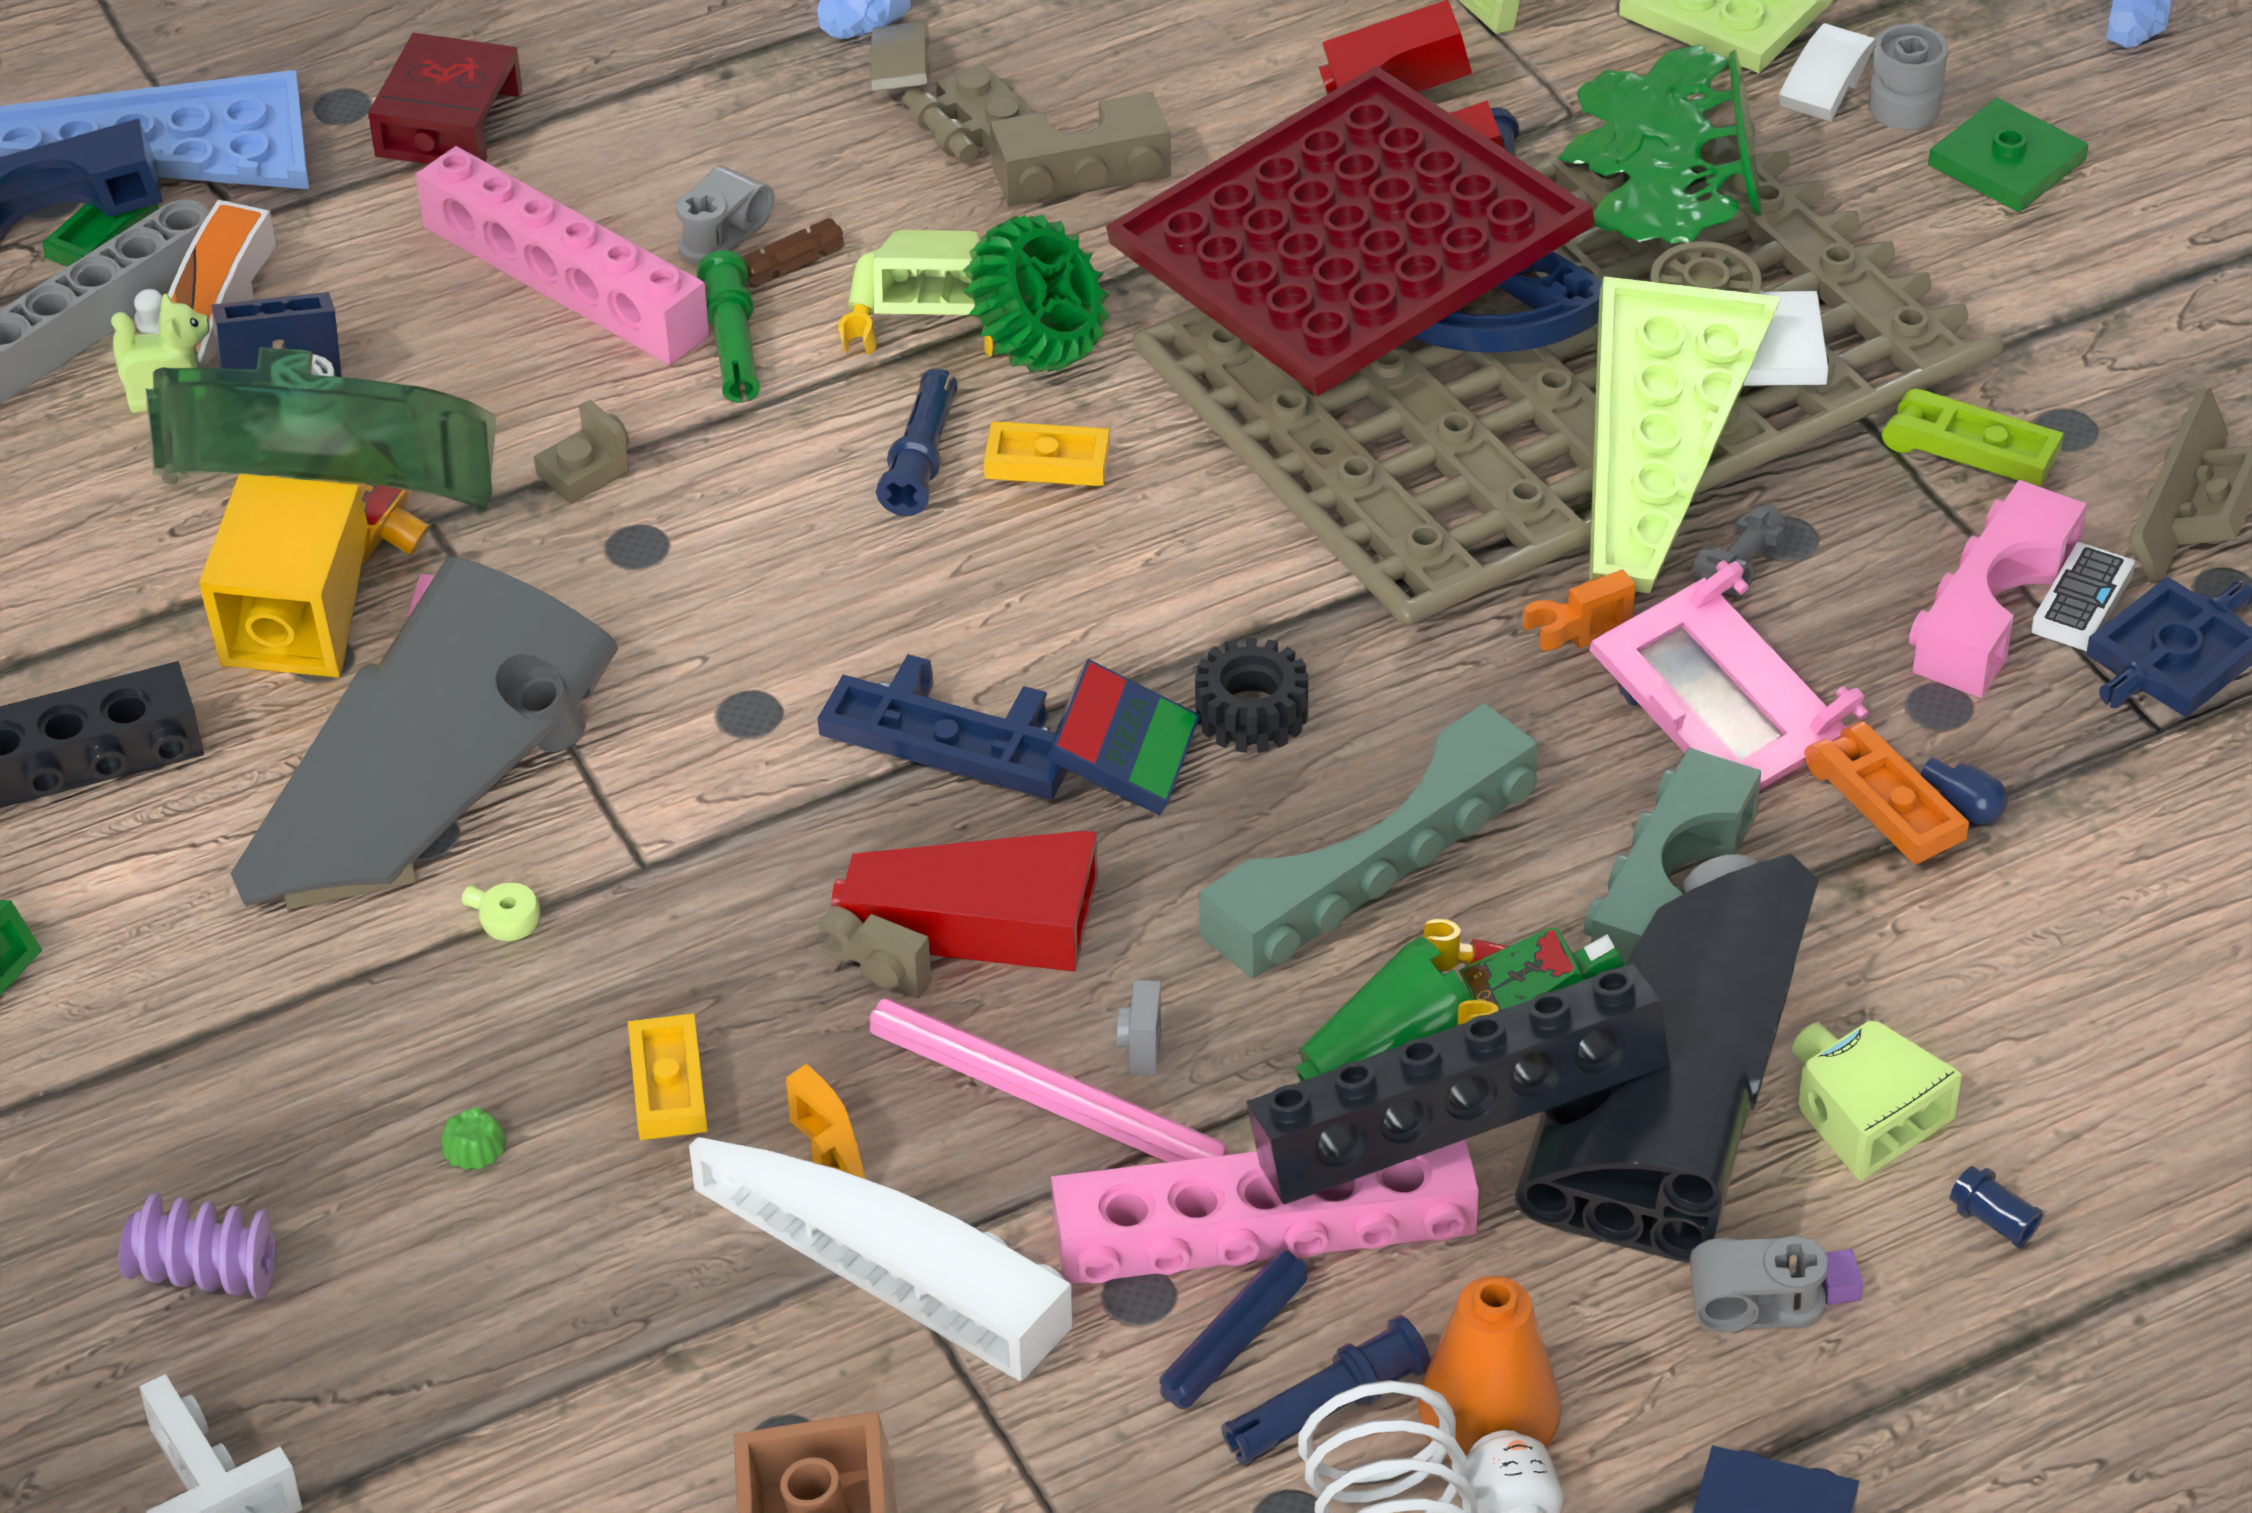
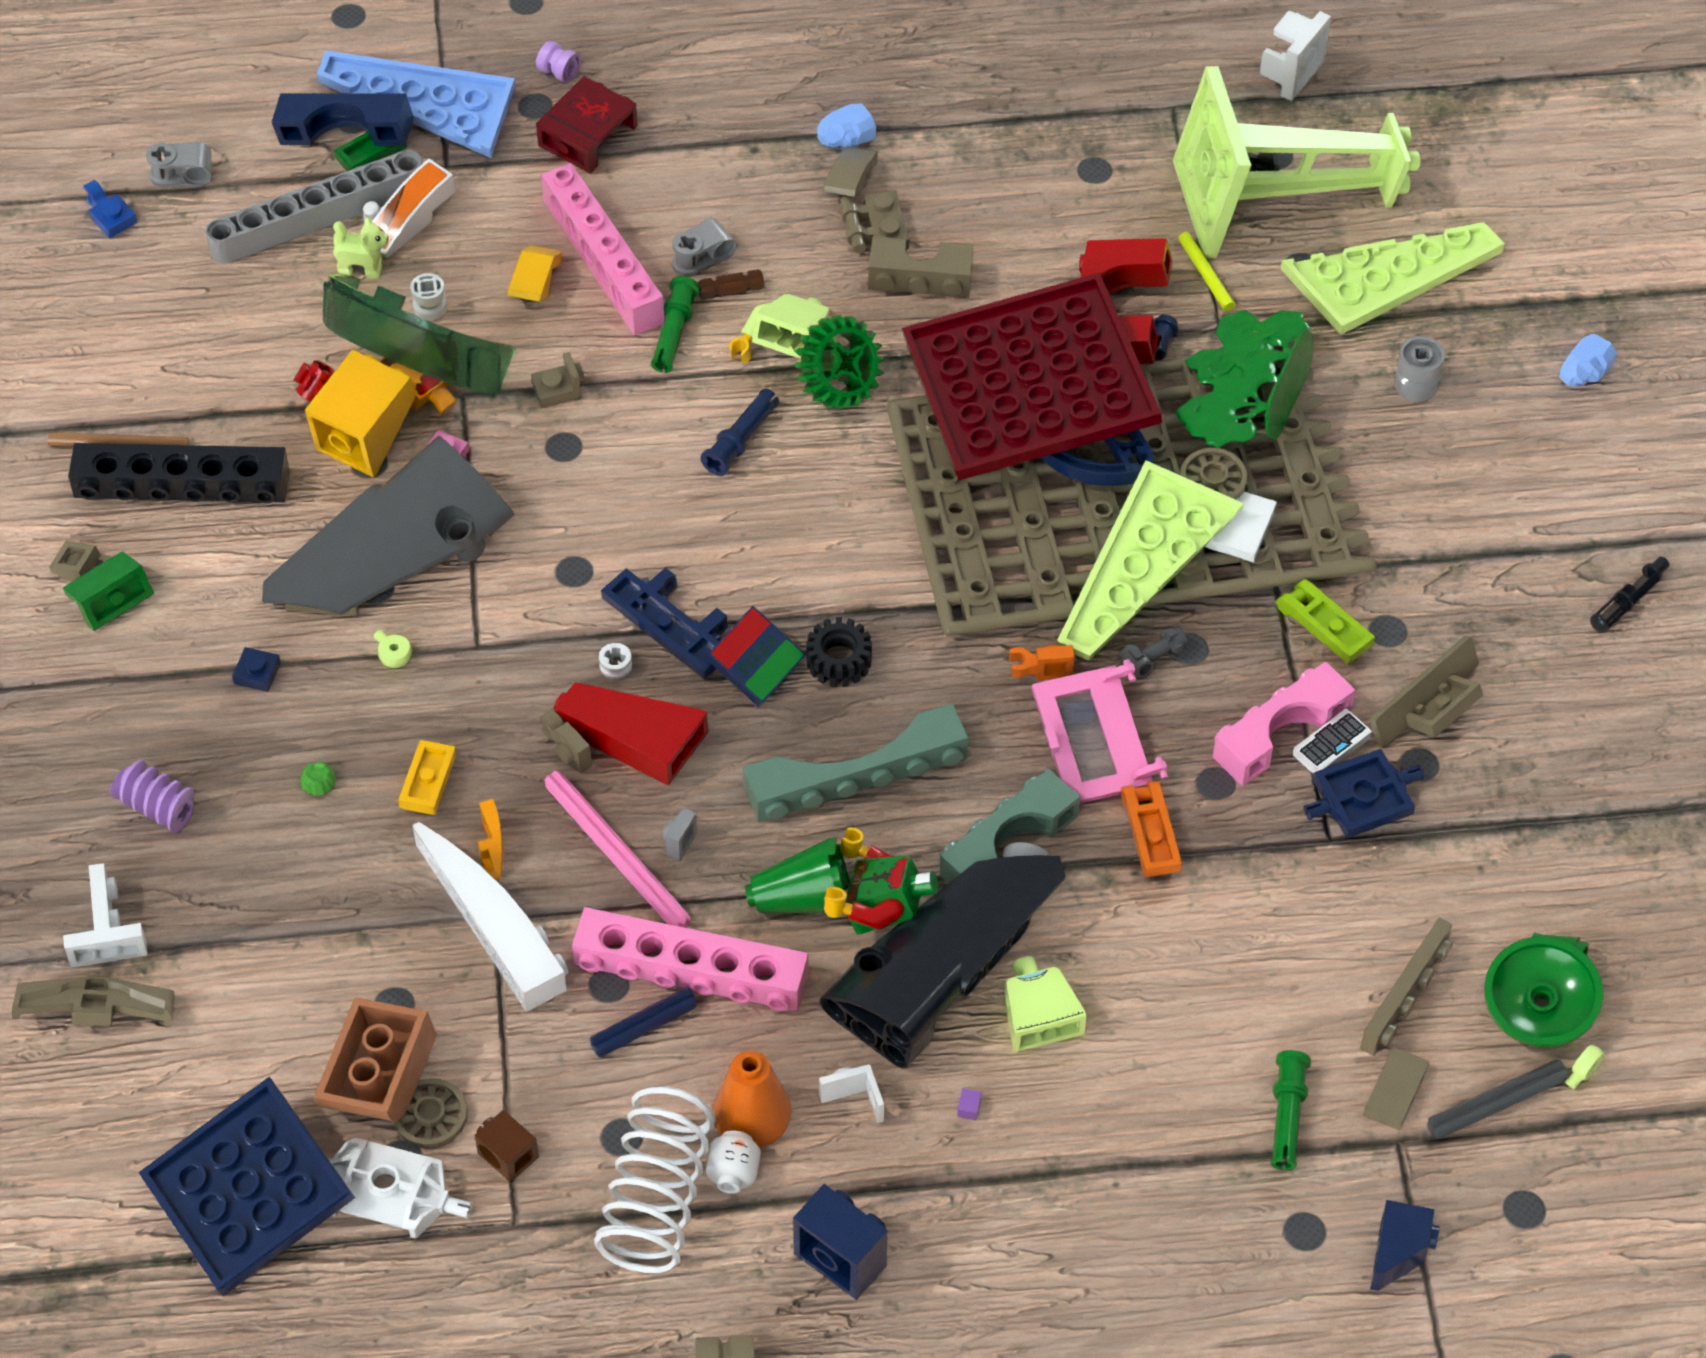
camera: 20 degrees right, 10 degrees up
dark blue brick [211,292,342,394] -> none
yellow plate [984,421,1110,486] -> none
dark blue pin [1221,1315,1431,1465] -> none
black brick [1246,963,1670,1205] -> none
light grey piece [1689,1235,1828,1333] -> none
white slope [1779,24,1875,122] -> none
dark blue cylinder [1920,757,2008,825] -> none
green plate [1928,98,2089,212] -> none
dark blue pin [1949,1166,2044,1248] -> none
none -> dark blue plate [232,647,281,692]
none -> red gear [293,360,335,402]
none -> yellow slope [507,245,563,302]
none -> lavender wheel [536,40,581,83]
none -> white bush [599,643,632,680]
none -> white bracket [819,1064,884,1123]
none -> neon yellow bar [1178,232,1236,312]

